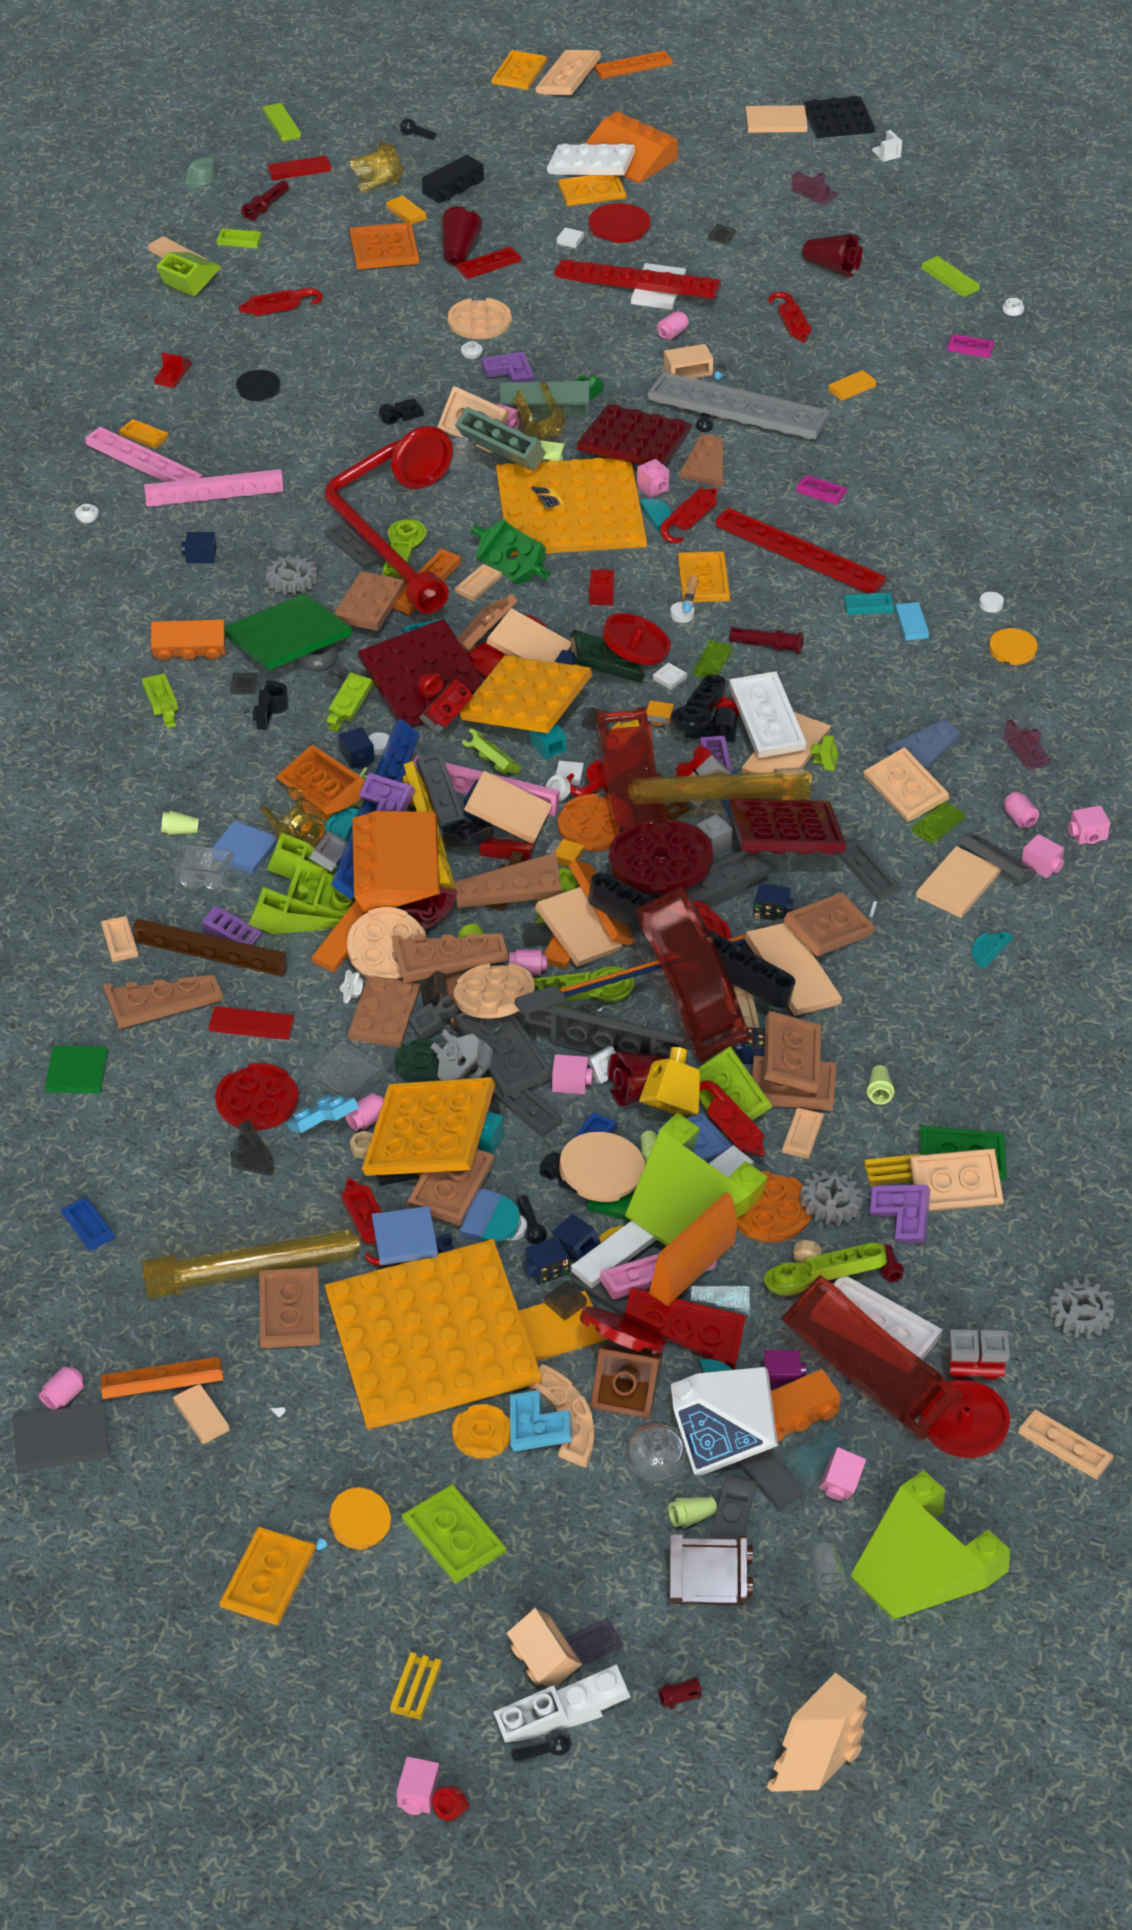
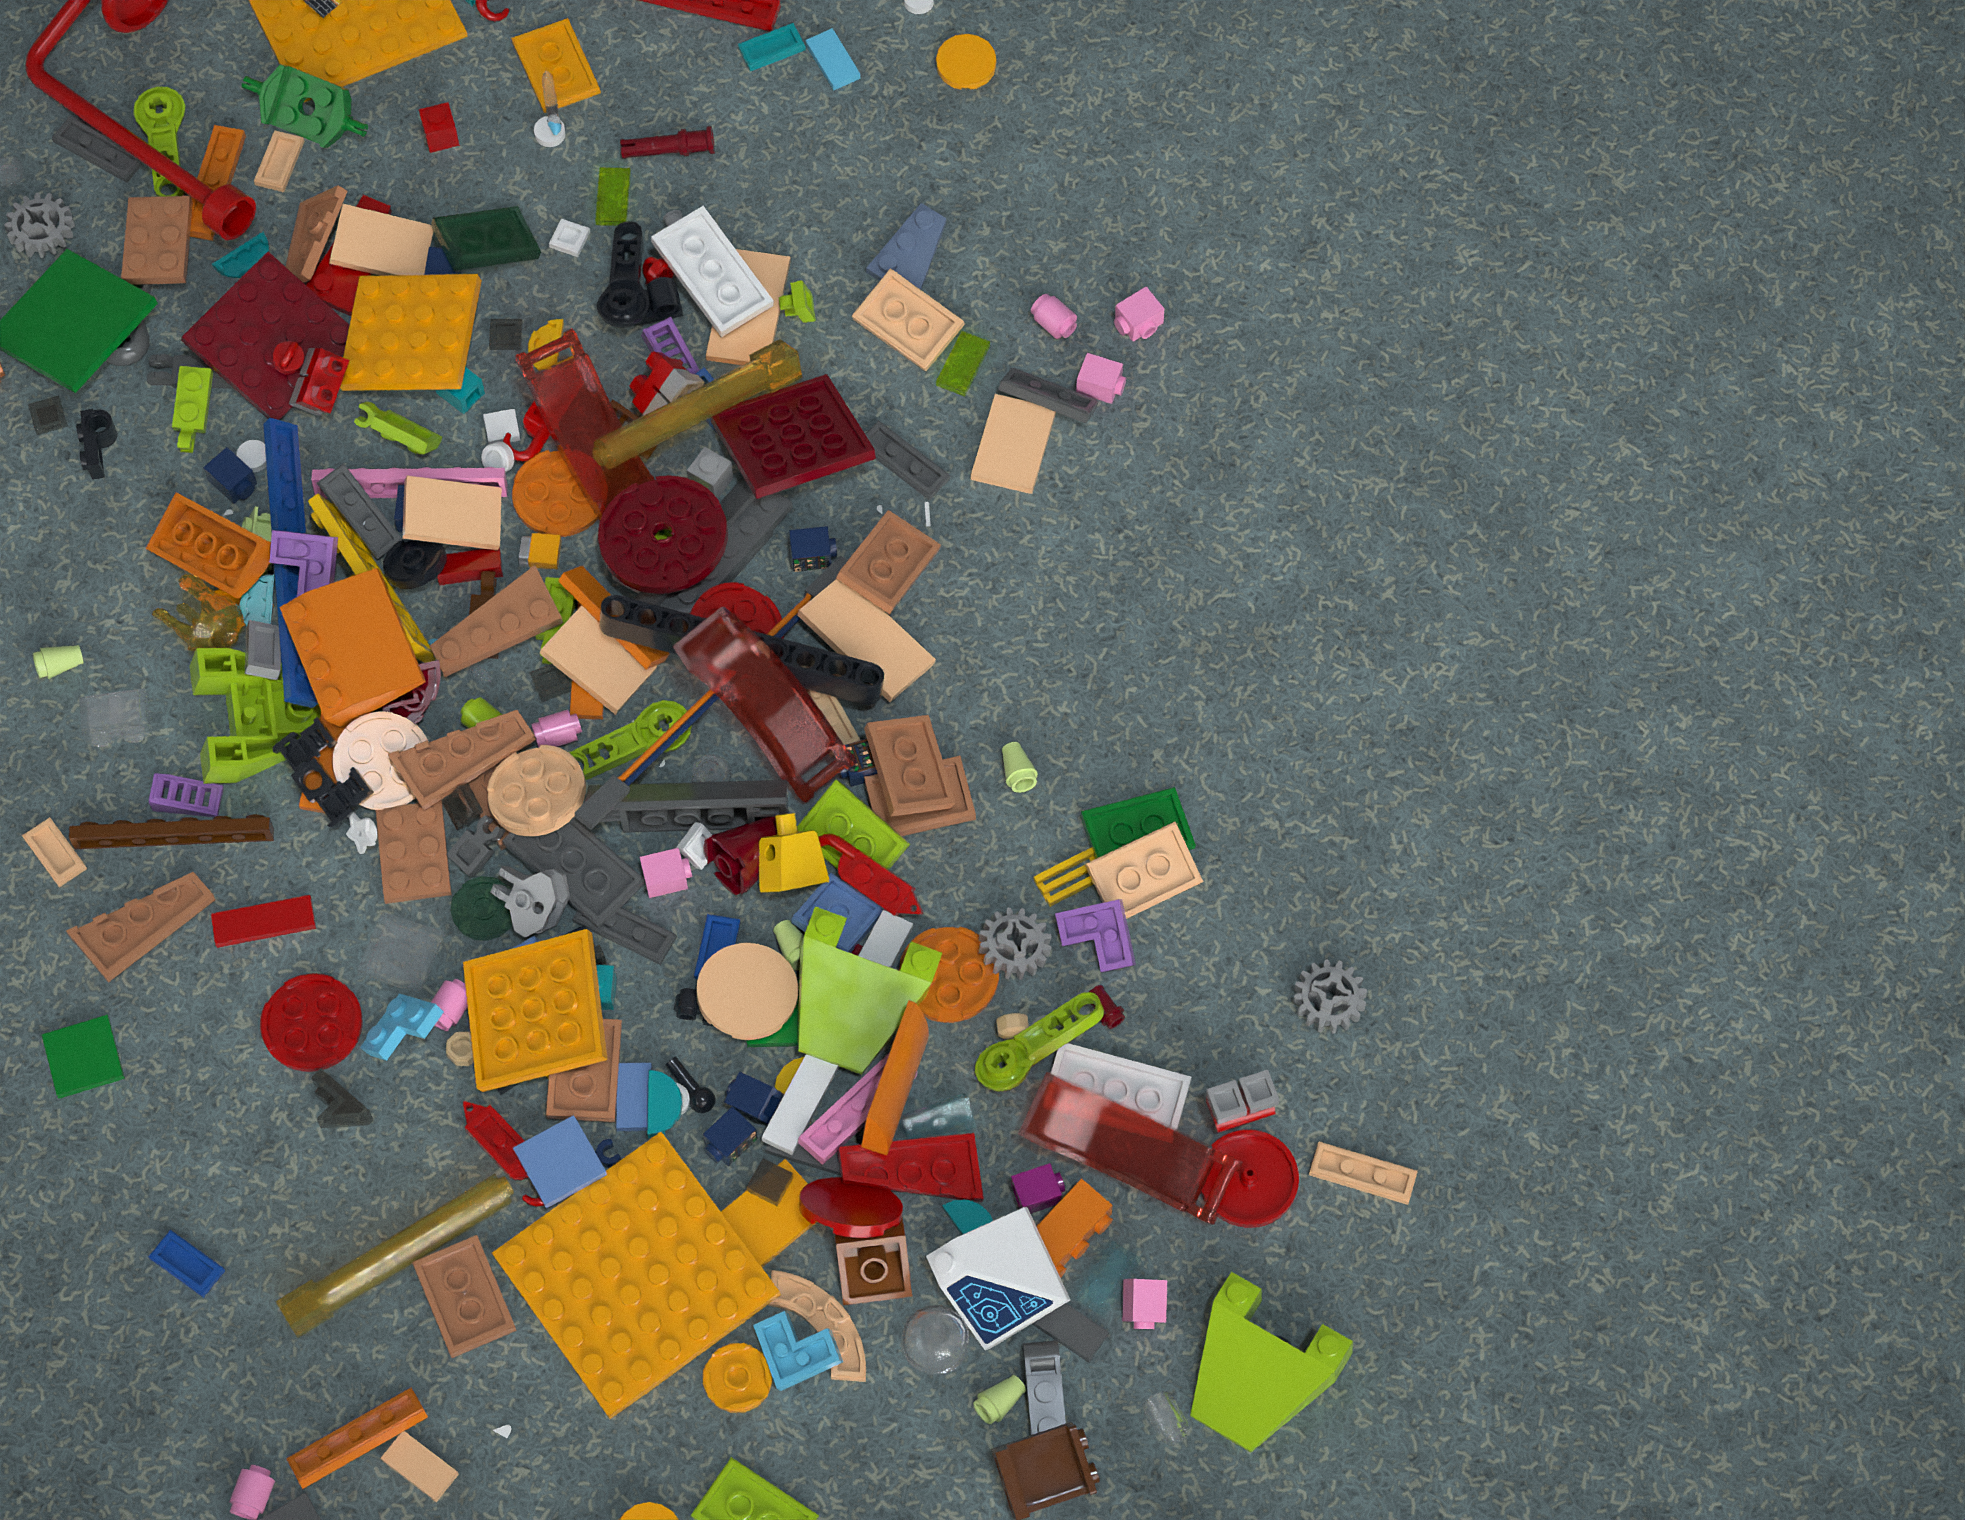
camera: 20 degrees left, 20 degrees up
medium blue tile [208,821,279,874] -> none
red piece [602,613,671,665] -> none
light orange piece [644,700,674,731] -> none
light nougat tile [782,1108,824,1159] -> none
teal tile [972,931,1013,970] -> none
clear pink panel [1004,719,1050,771] -> none
none -> black piece [272,717,374,829]

